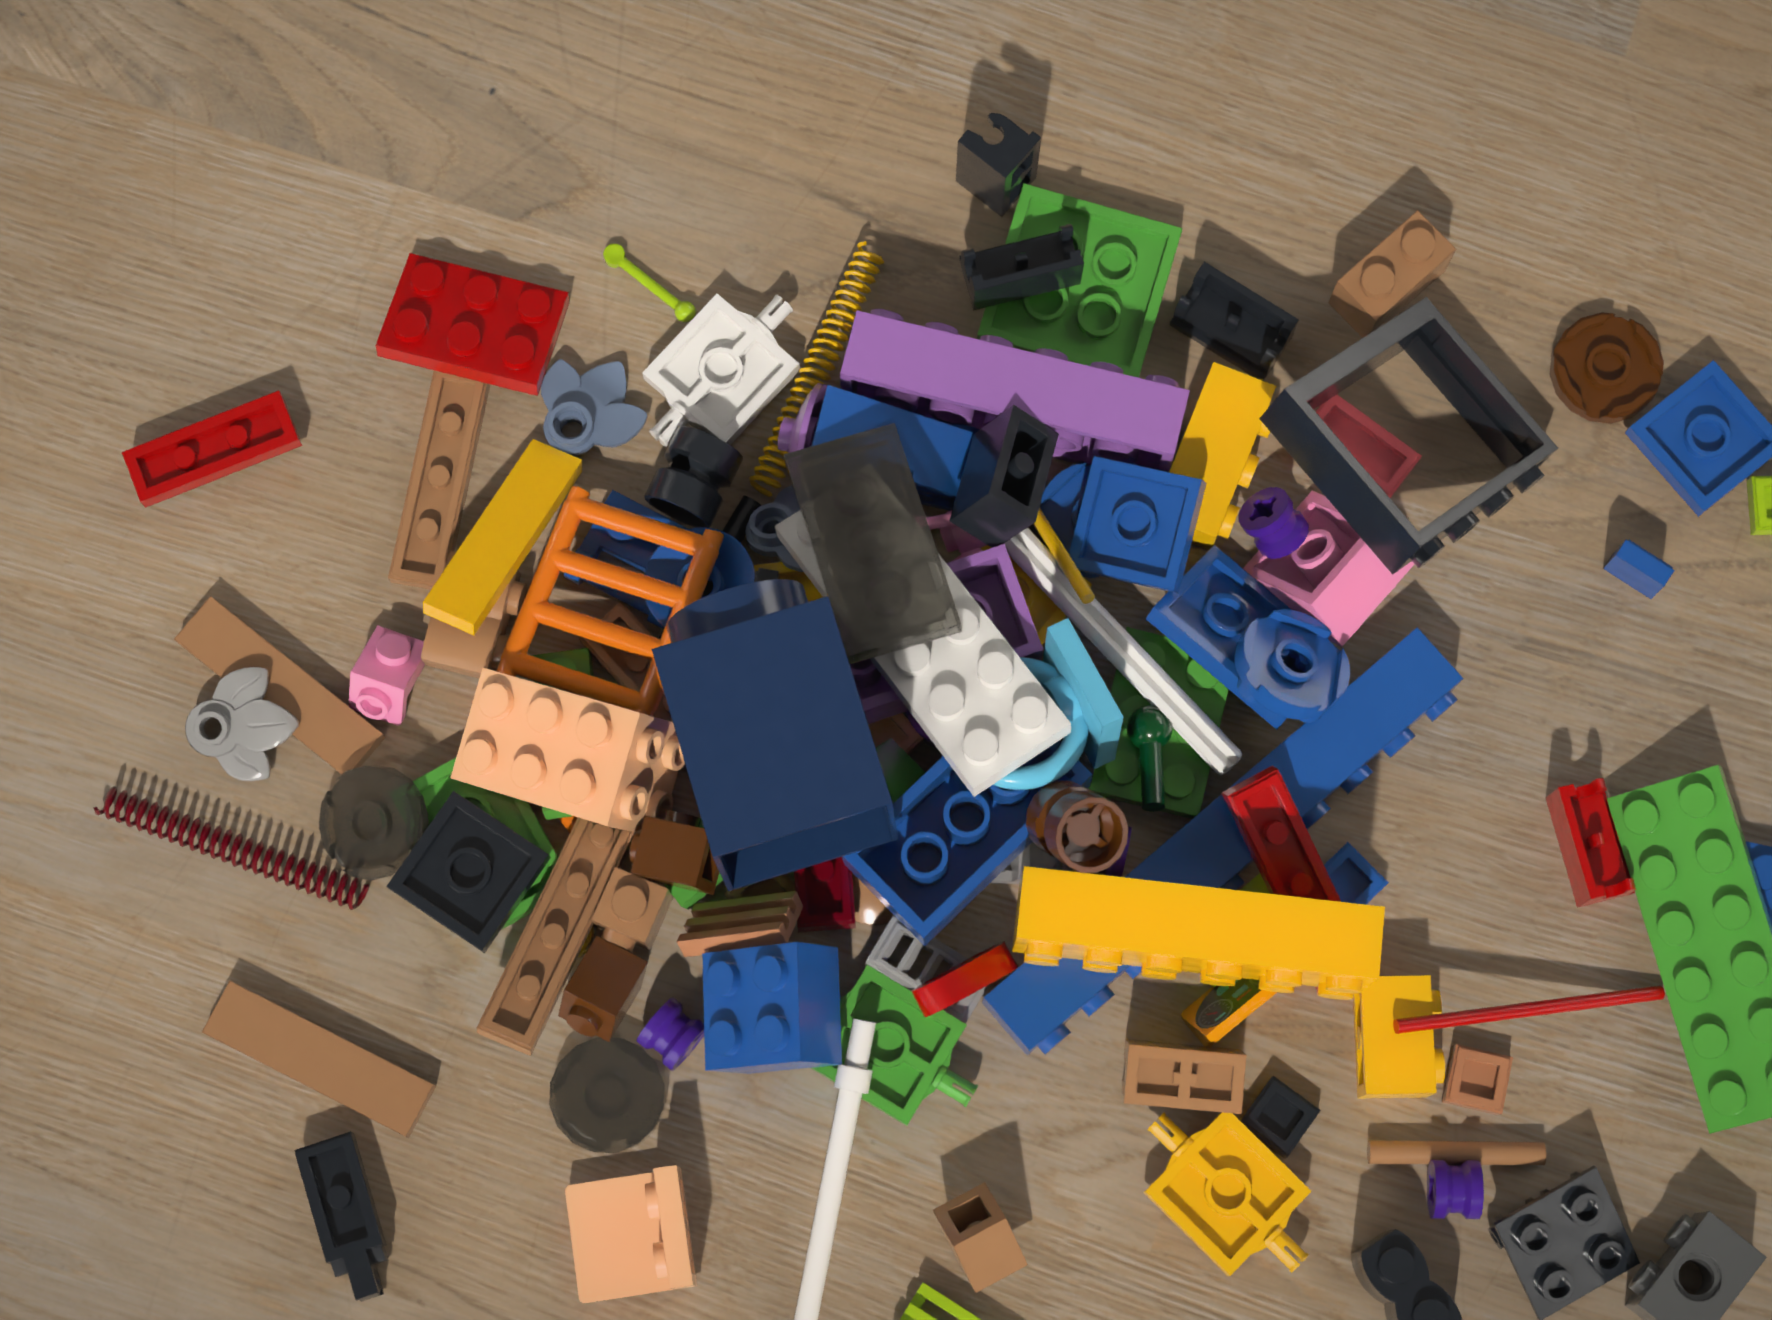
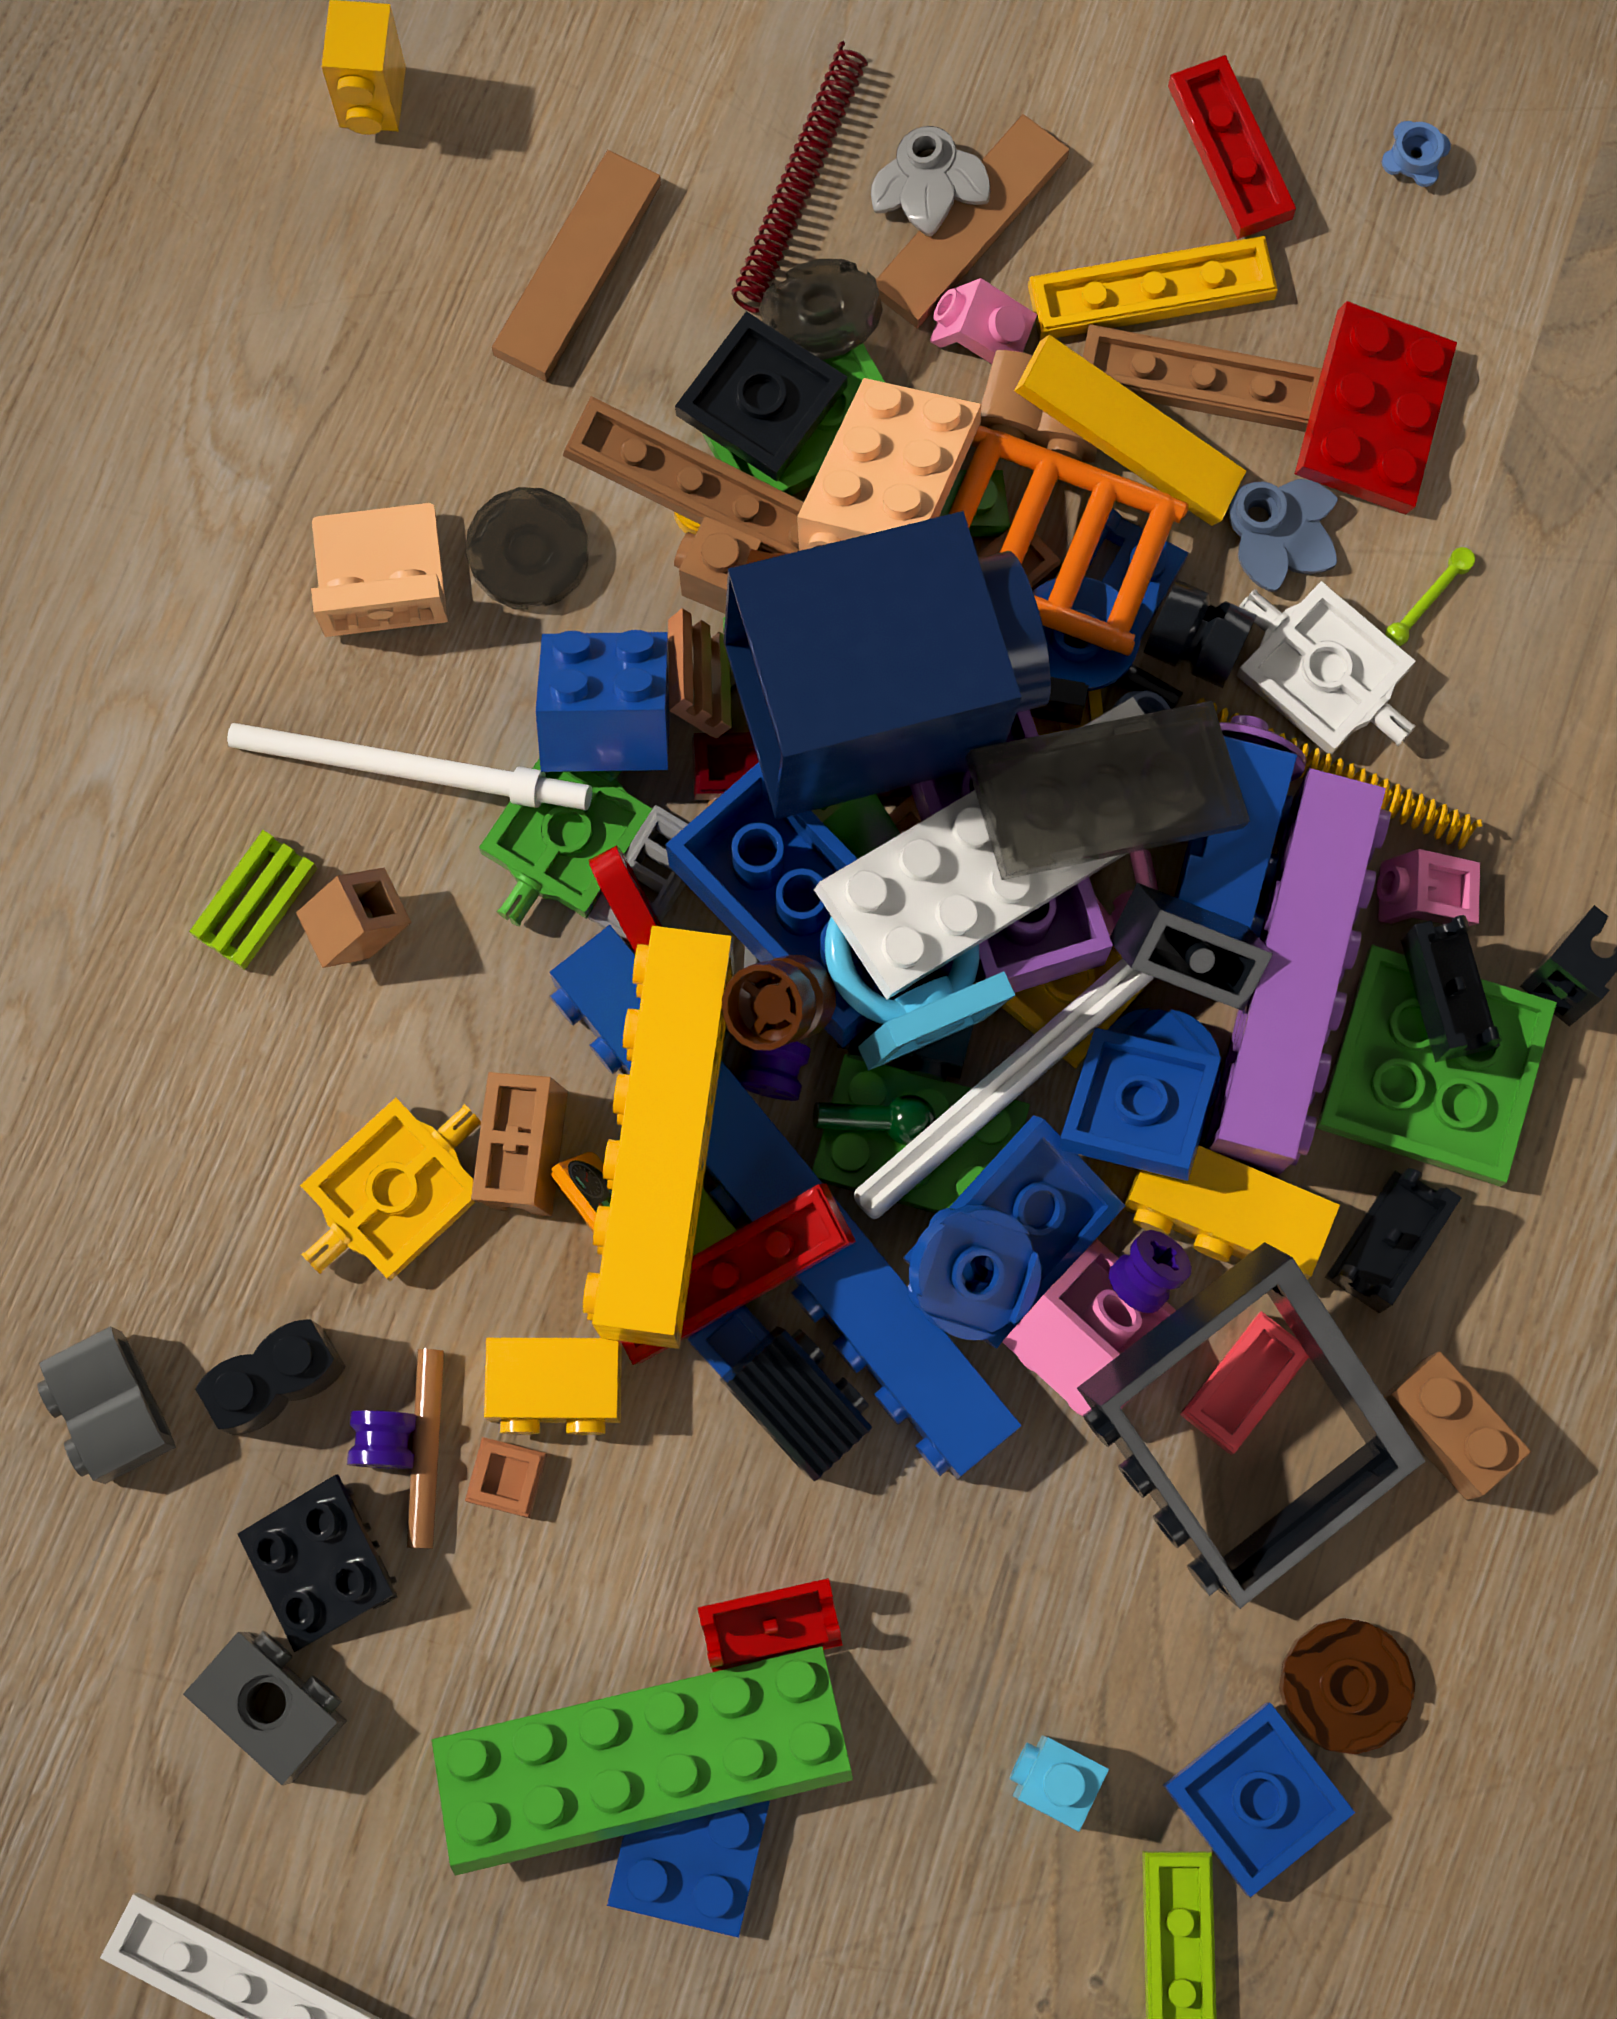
camera: 90 degrees right, 0 degrees up
black hinge [294,1131,388,1302] -> none
reddish brown brick [558,936,648,1042] -> none
dark purple wheel [636,997,704,1071] -> none
yellow axle [1034,507,1095,604] -> none
black tile [1240,1076,1321,1159] -> none
red axle [1393,985,1665,1034] -> none
blue tile [1603,539,1675,599] -> none
none -> yellow brick [321,0,406,135]
none -> black brick [719,1326,872,1482]
none -> medium azure brick [1009,1735,1109,1832]
none -> yellow tile [1028,236,1278,341]
none -> bright pink bracket [1377,849,1480,926]
none -> medium blue plate [1382,121,1451,187]

